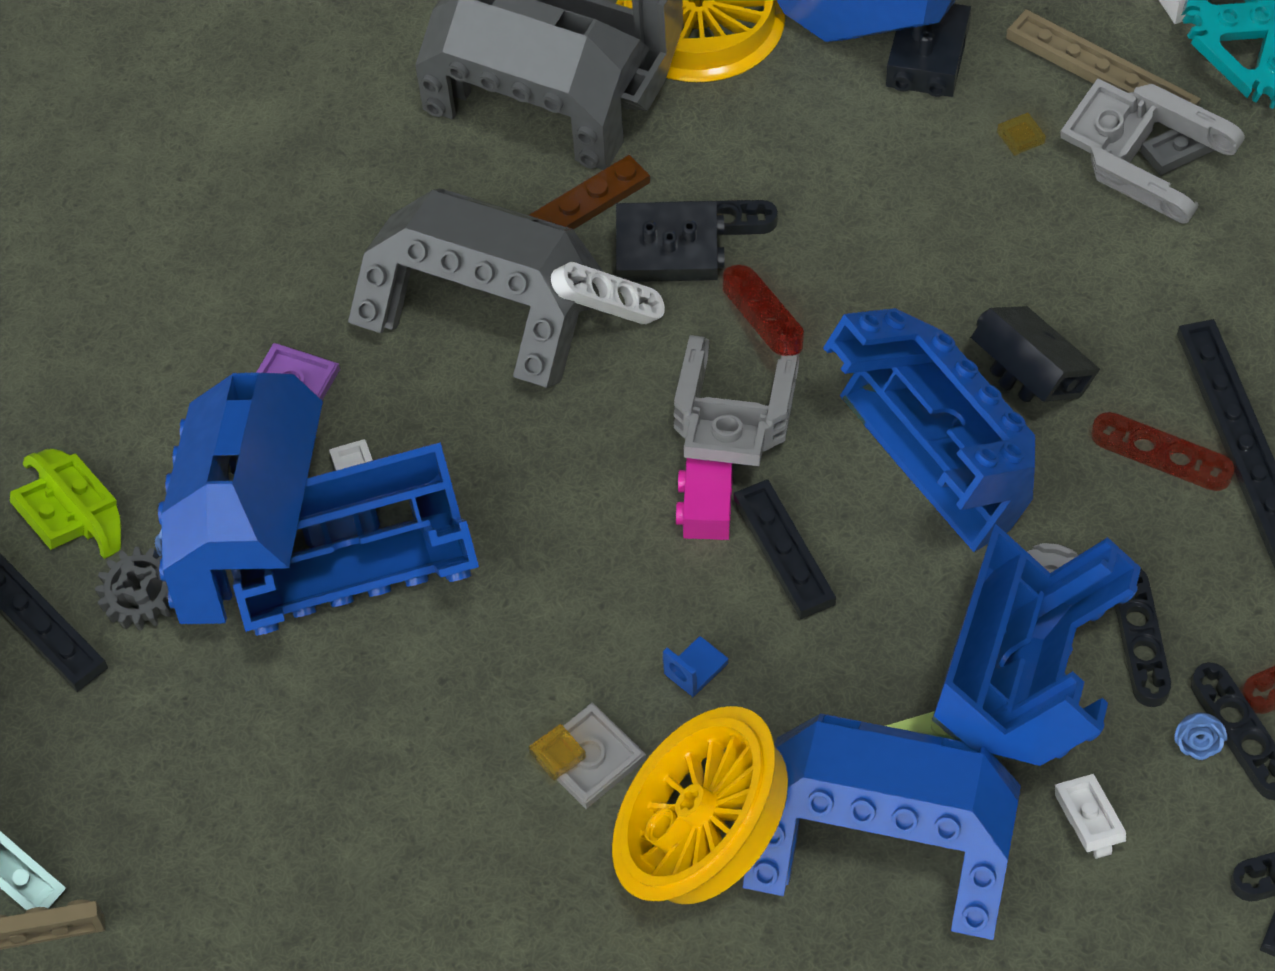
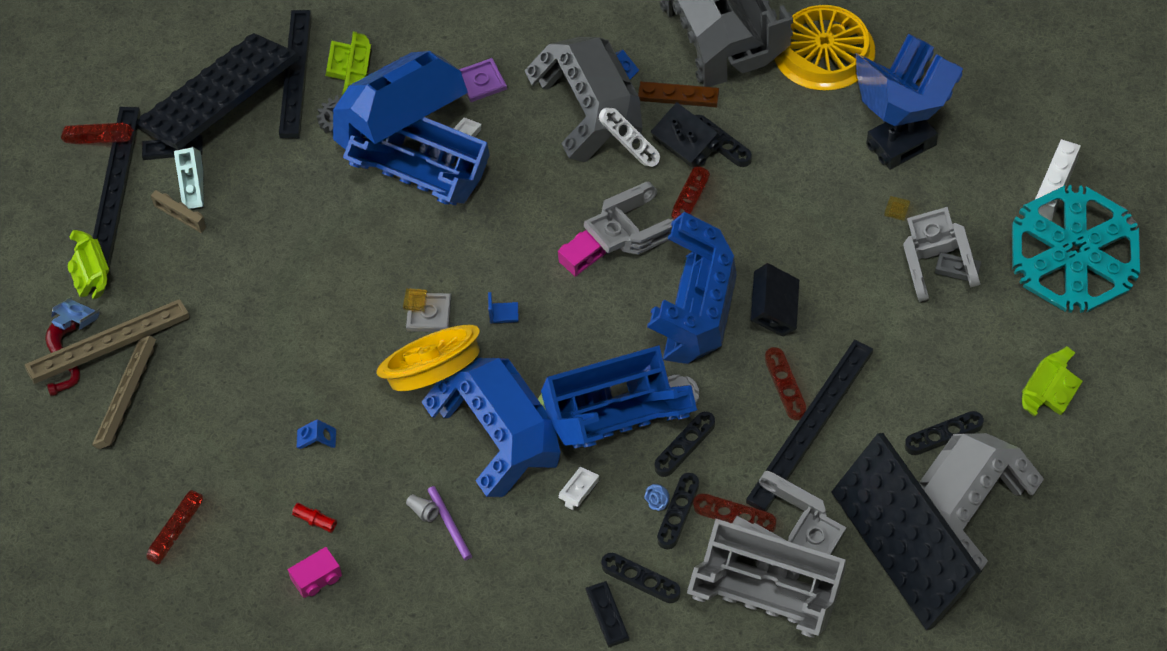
camera: 45 degrees right, 0 degrees up
black plate [734,479,836,619] -> none
dark tan plate [1006,9,1201,106] -> none

